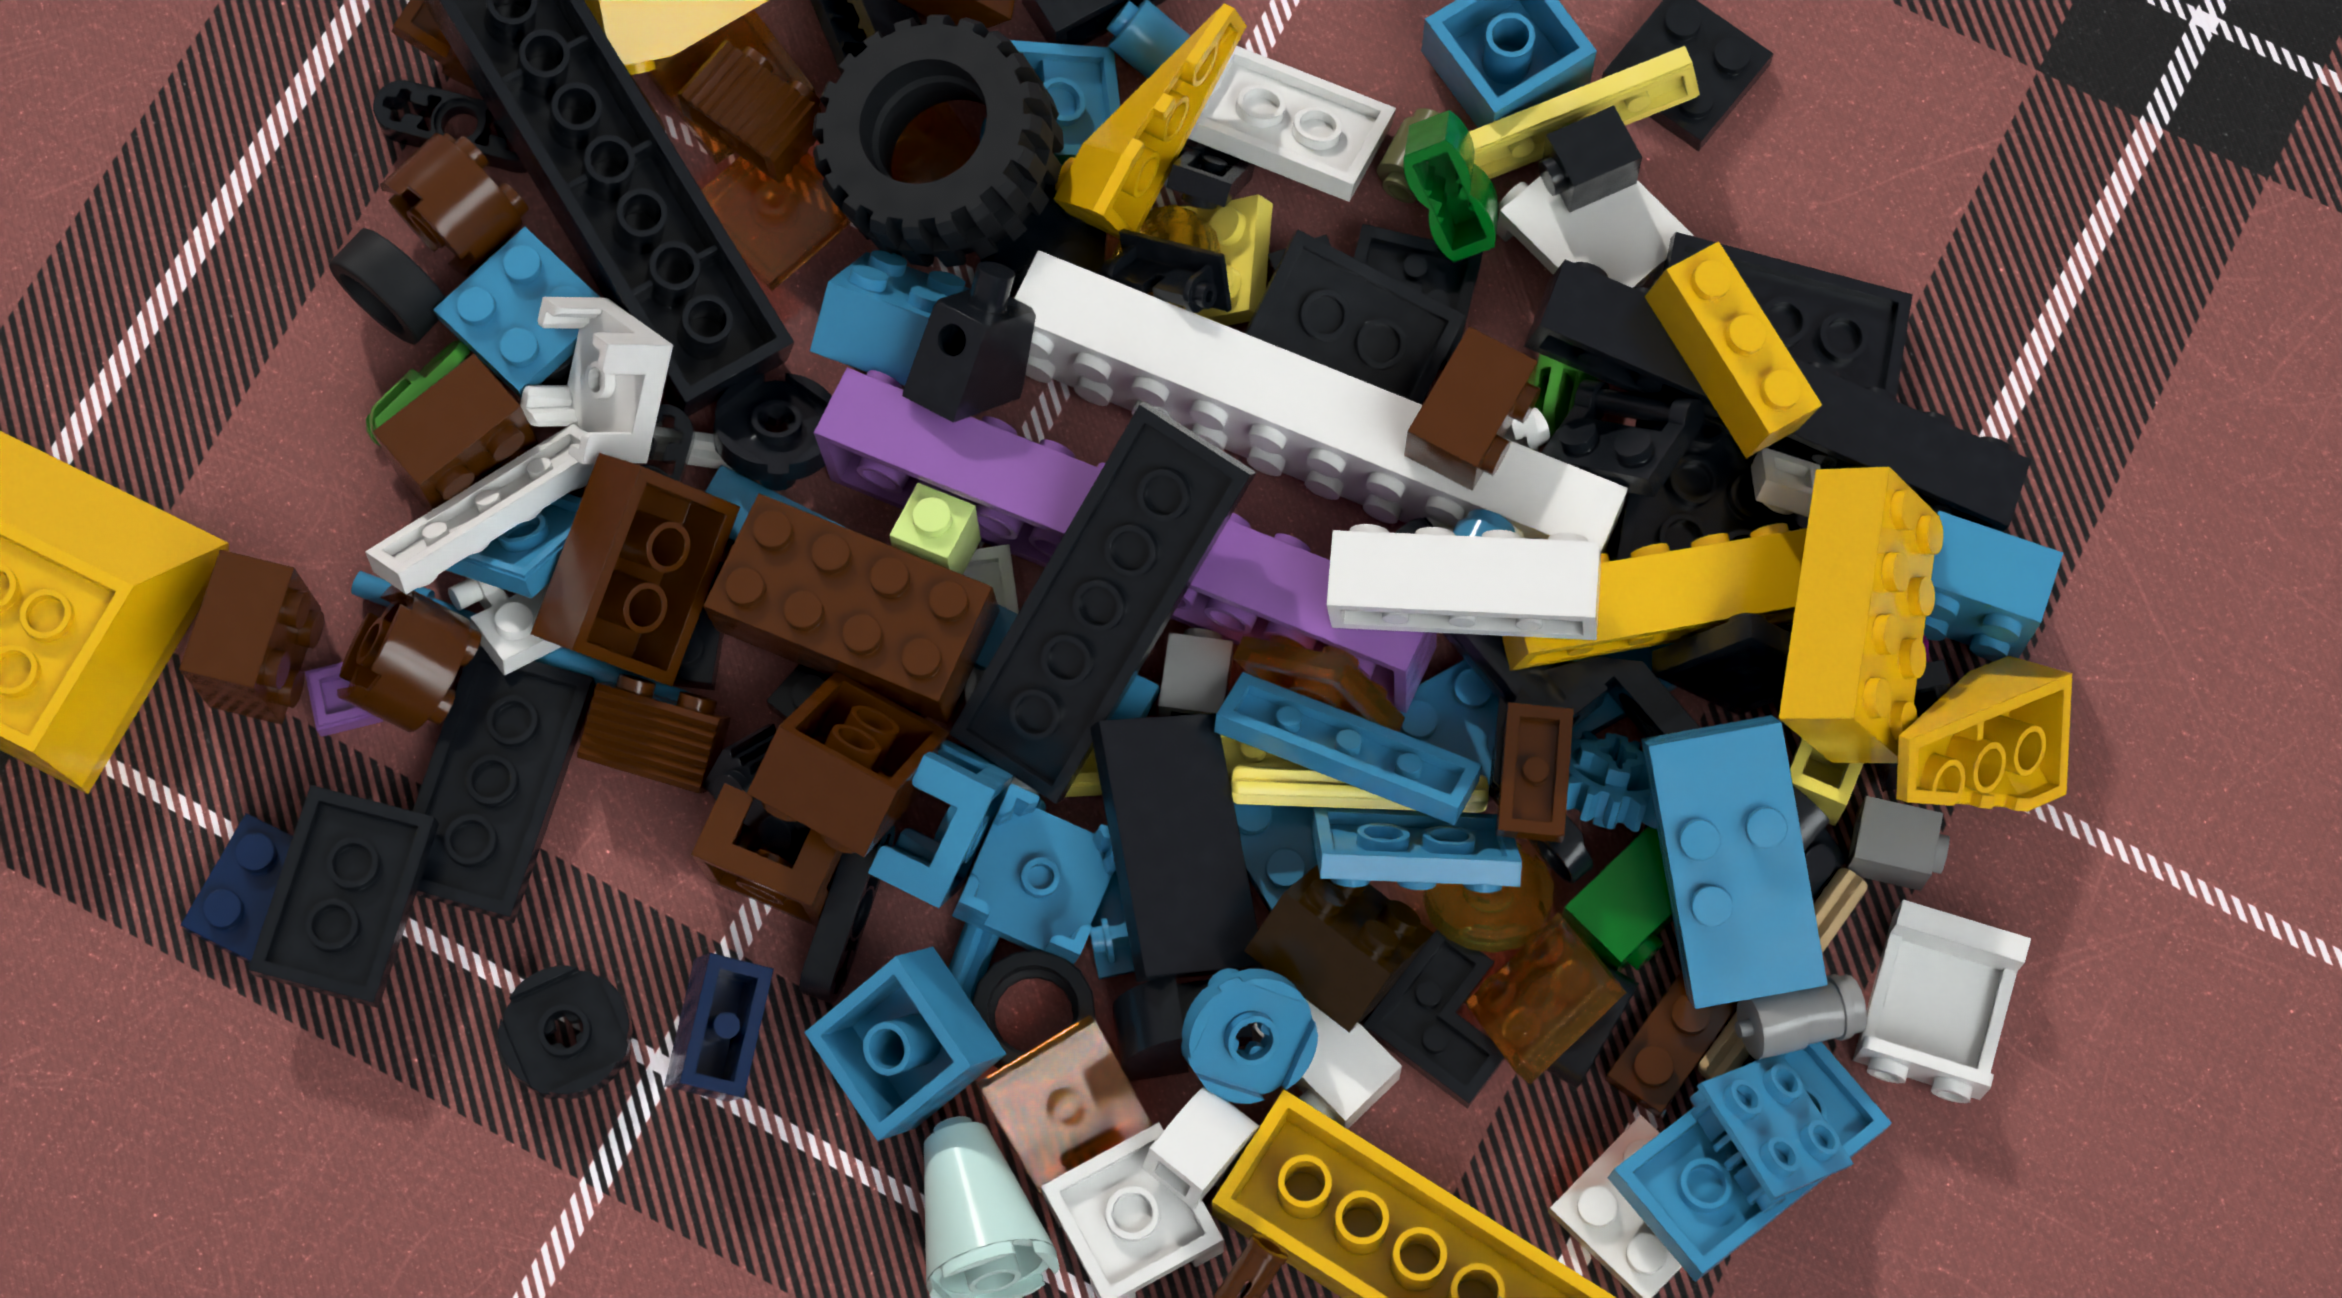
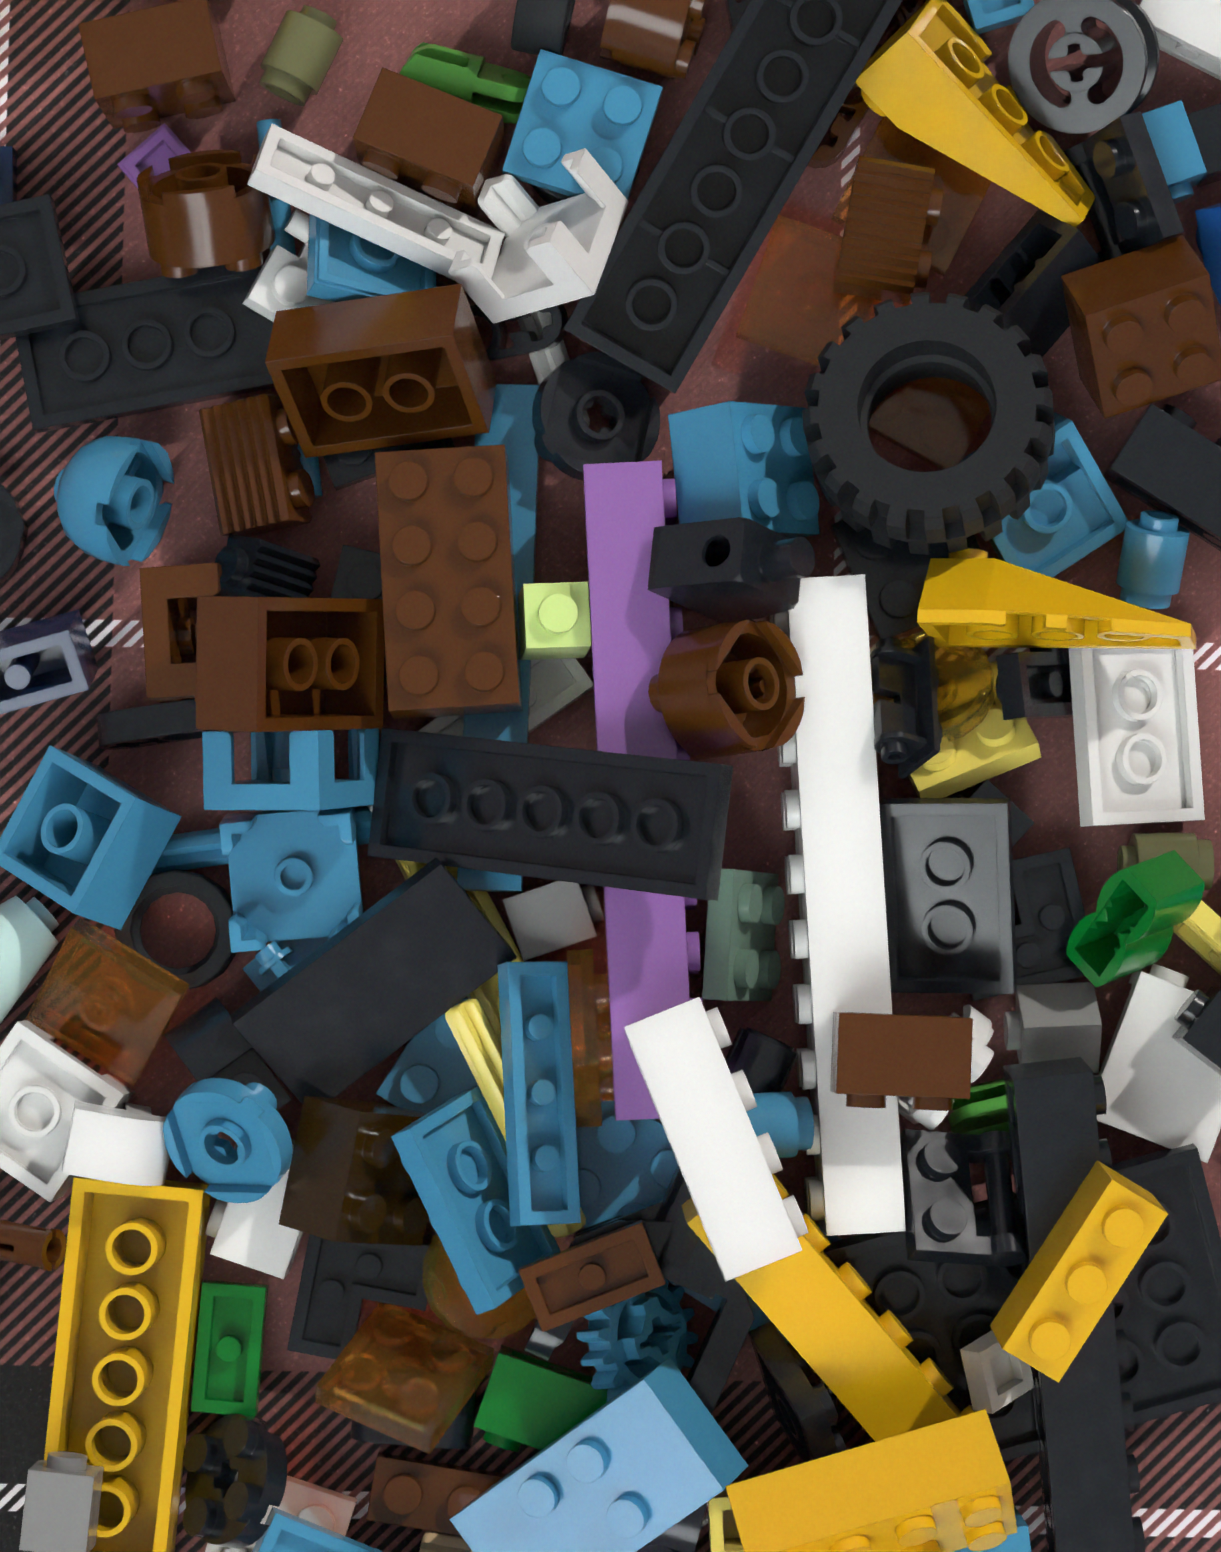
camera: 65 degrees right, 15 degrees up
none -> dark azure cylinder [54,436,174,566]
none -> black plate [183,1414,287,1548]
none -> green plate [191,1280,269,1417]
none -> olive brick [259,5,343,106]
none -> reddish brown brick [648,619,805,760]
none -> sand green plate [702,869,785,1001]
none -> light grey brick [1003,982,1102,1073]

